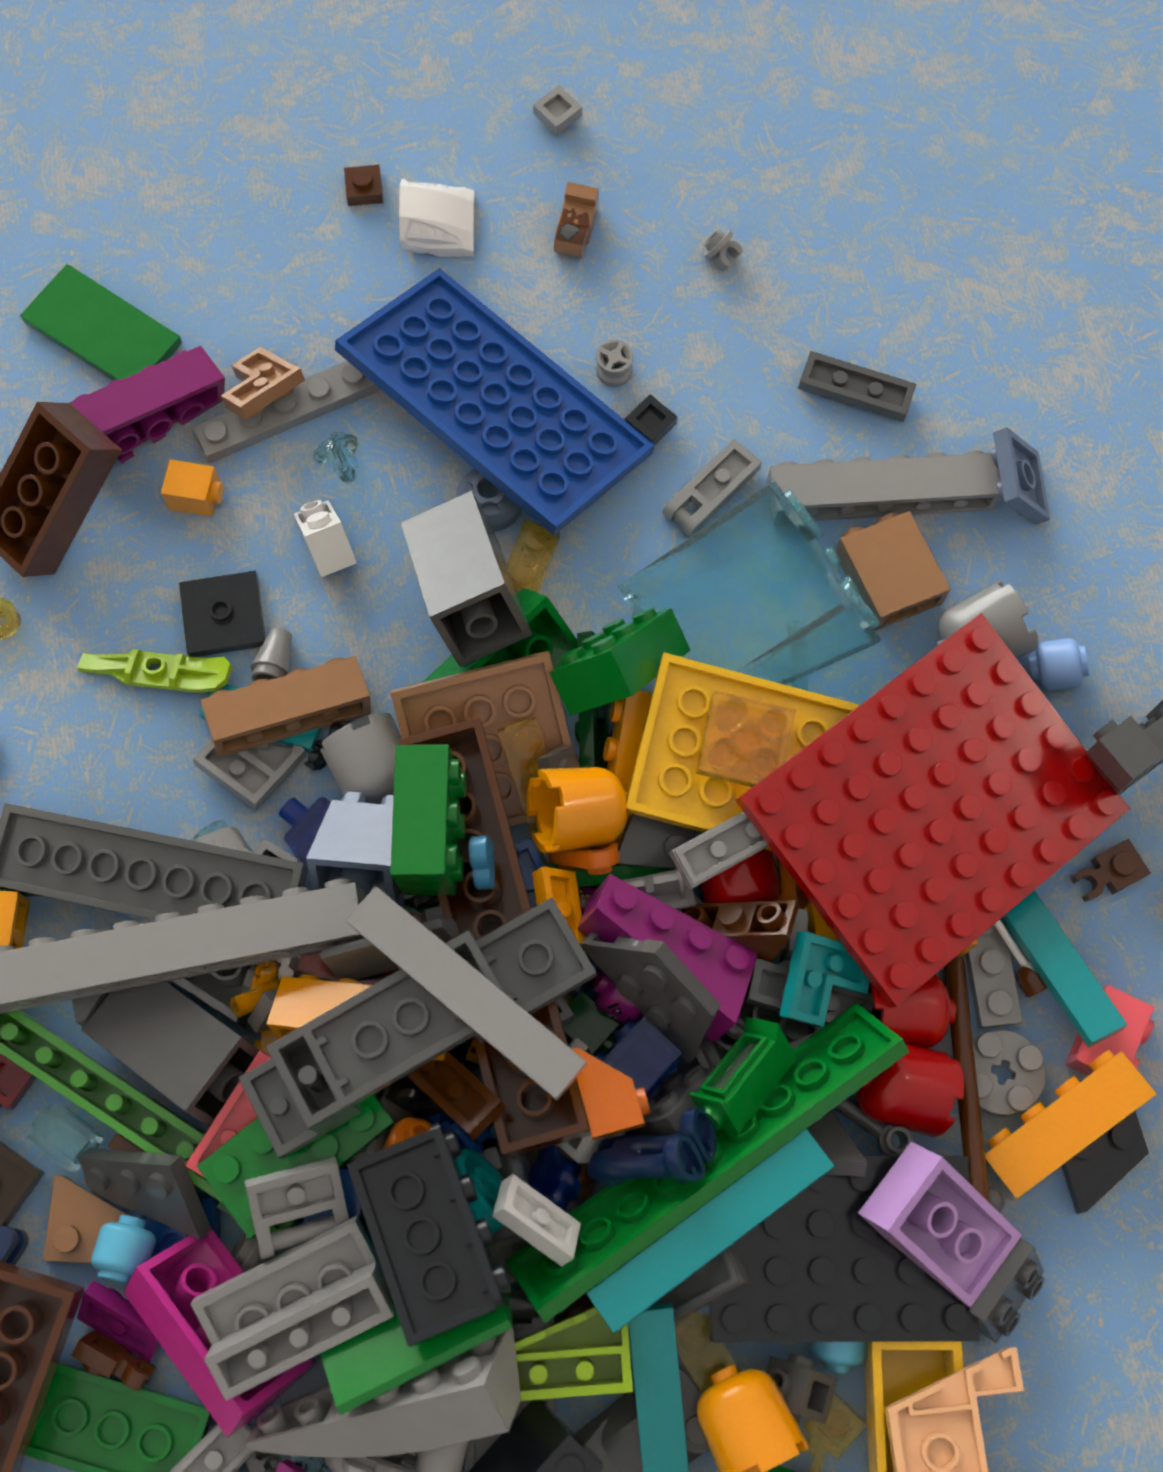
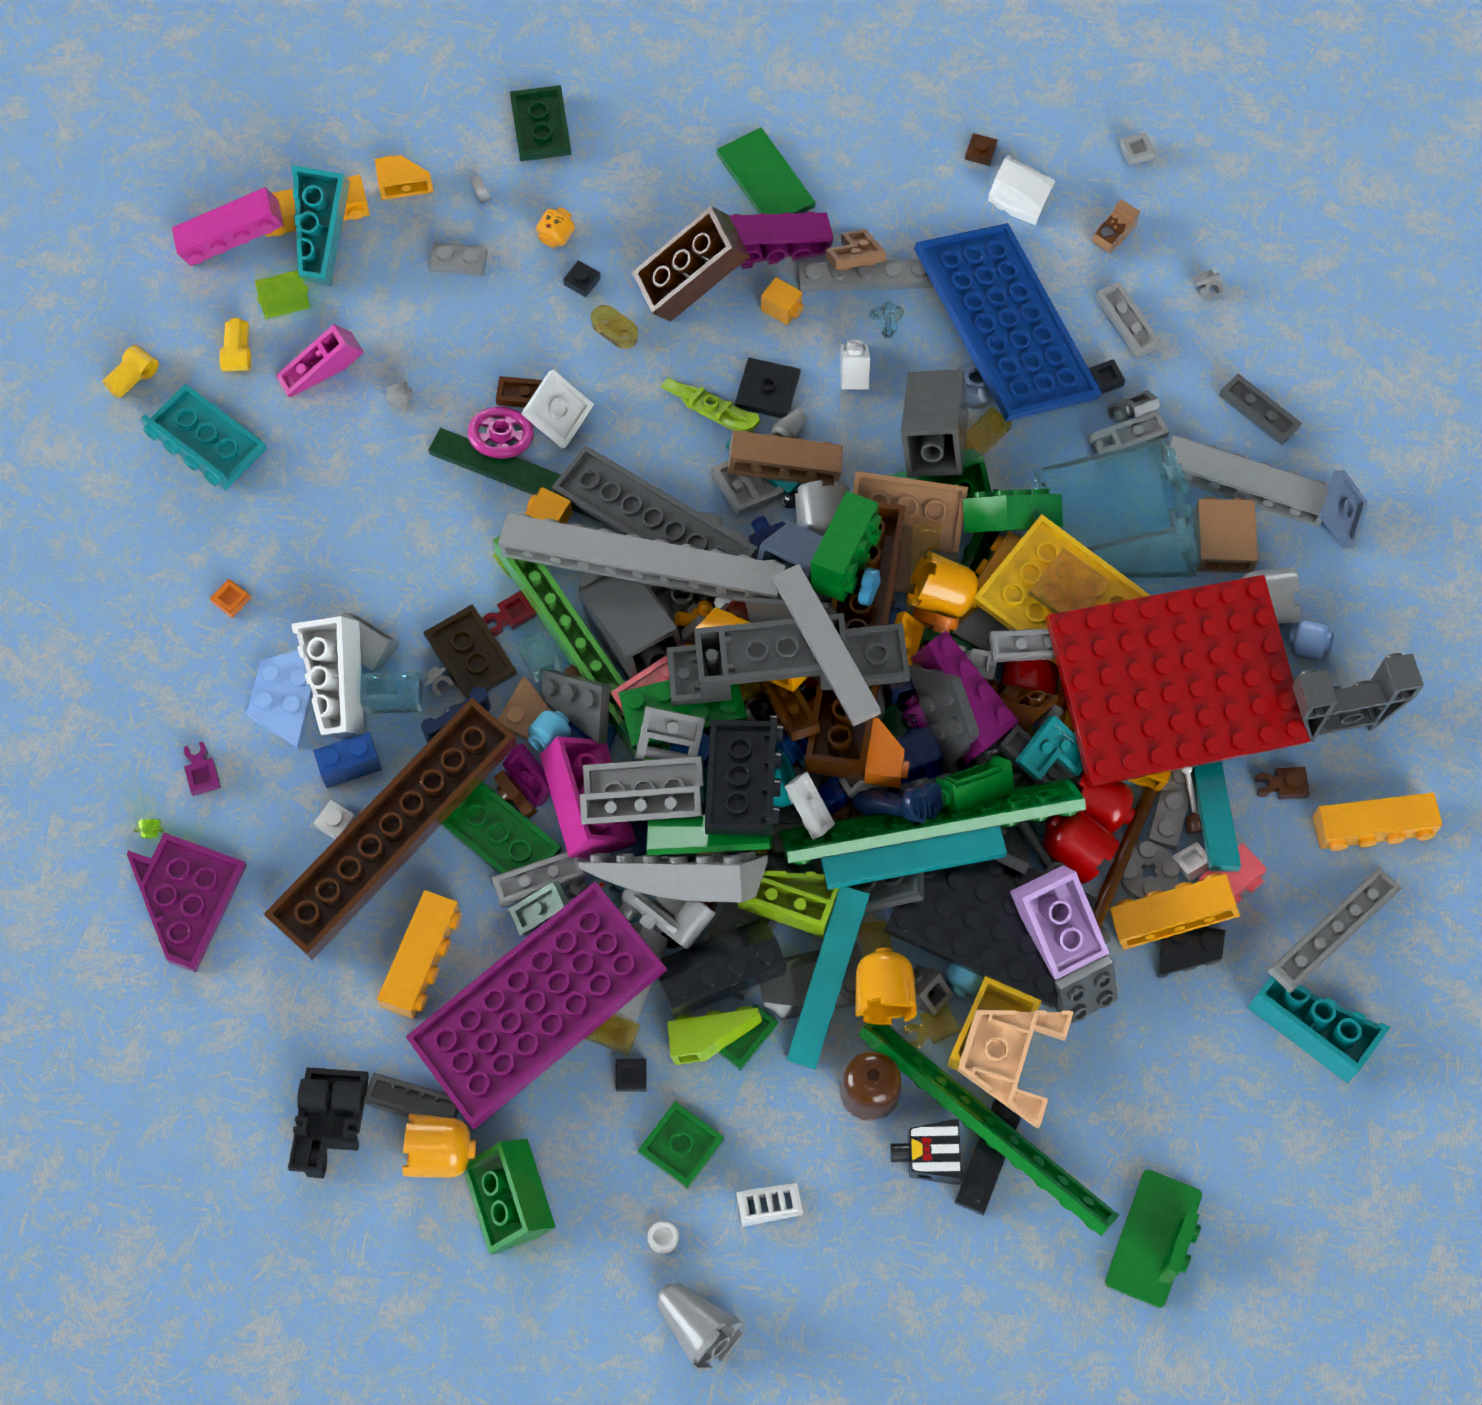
camera: 25 degrees right, 5 degrees down
light grey wheel [596,340,633,387] -> none
none -> light grey plate [1095,281,1162,359]
none -> dark grey plate [1107,390,1160,422]
none -> white plate [1173,842,1209,882]

